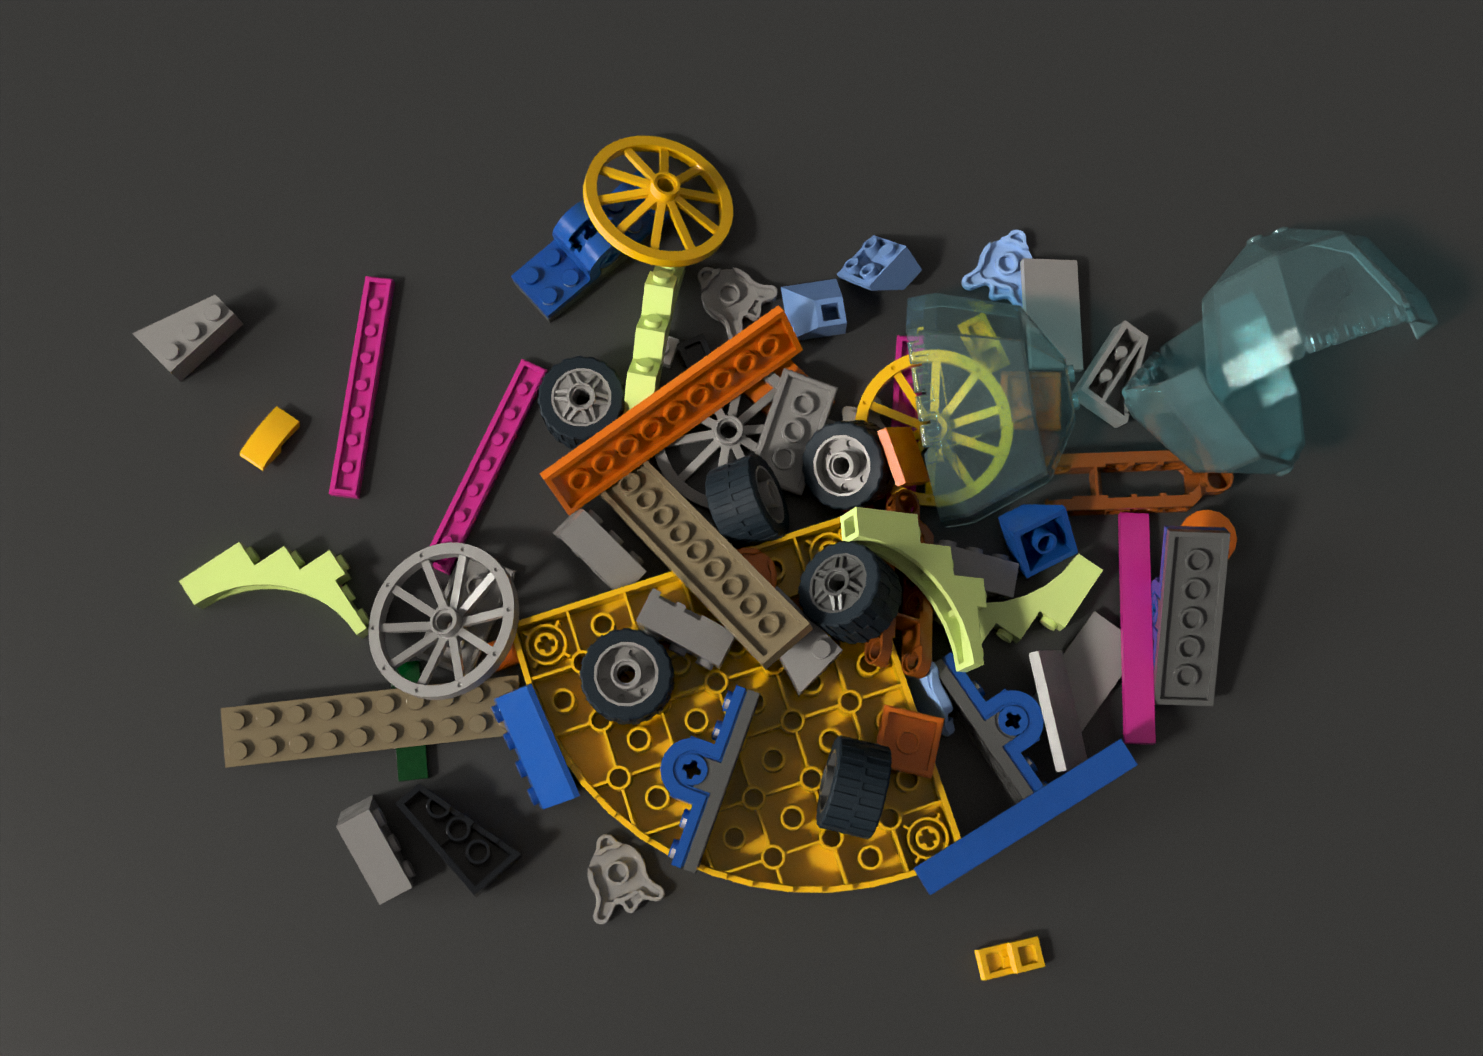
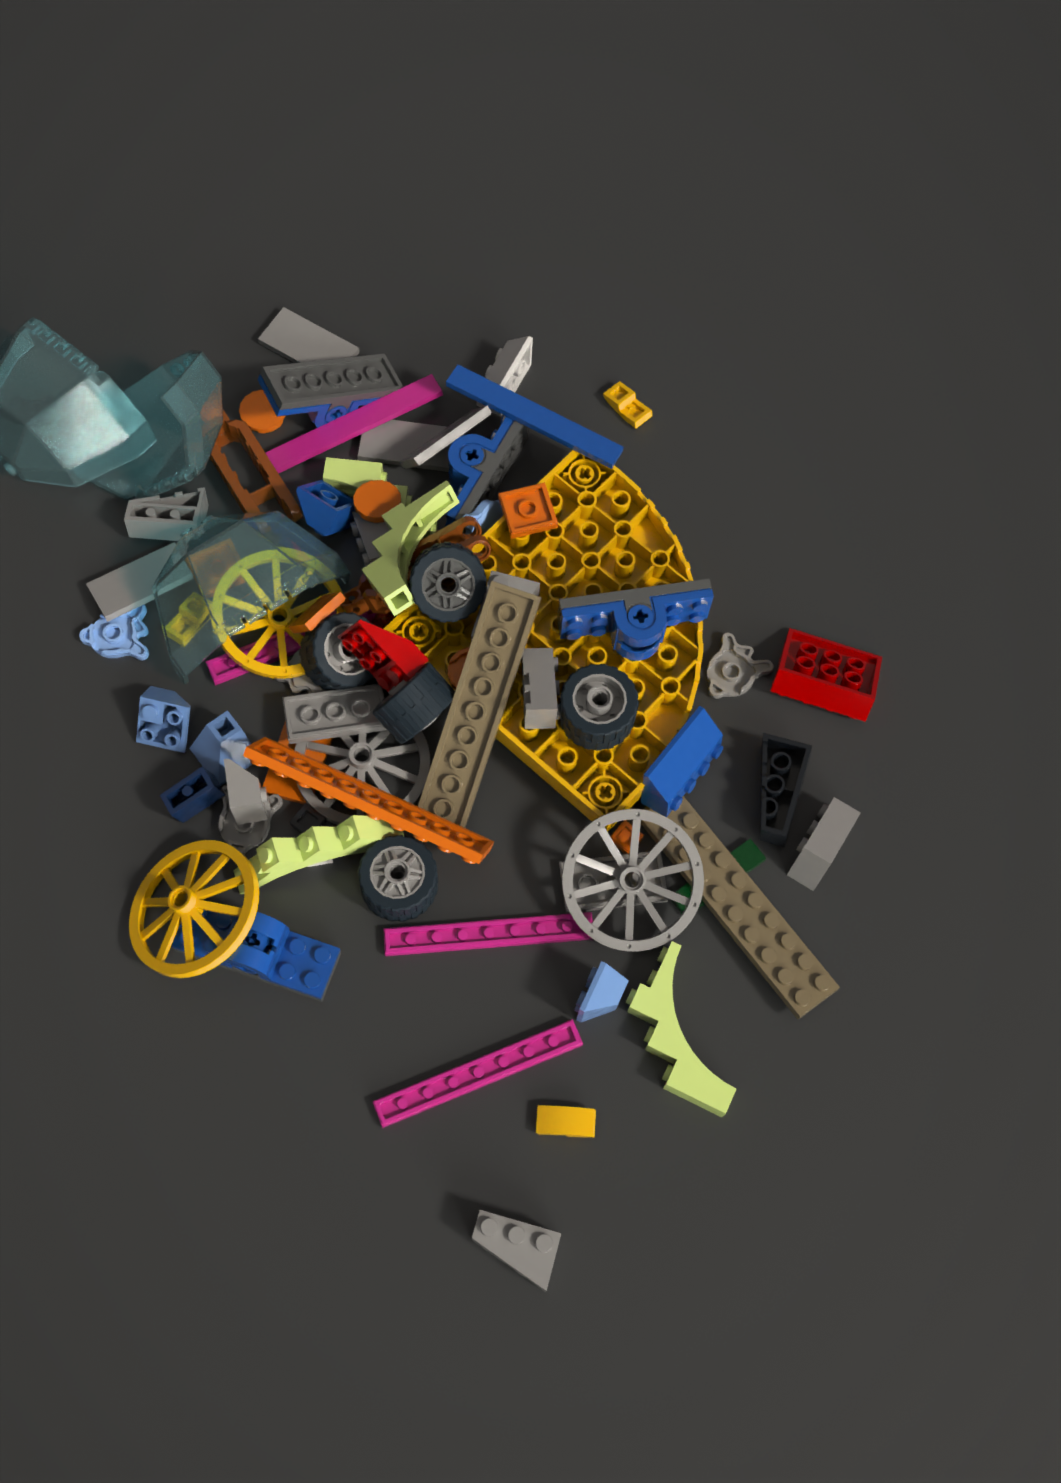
camera: 125 degrees left, 10 degrees down
light grey wedge [553,509,647,590] -> none
black wheel [816,735,892,839] -> none
none -> dark blue brick [160,766,226,823]
none -> light grey slope [224,759,271,825]
none -> light grey tile [258,307,359,363]
none -> red slope [337,619,429,692]
none -> orange tile [353,480,401,523]
none -> white slope [477,336,533,416]
none -> medium blue slope [574,961,629,1022]
none -> red slope [770,628,882,722]

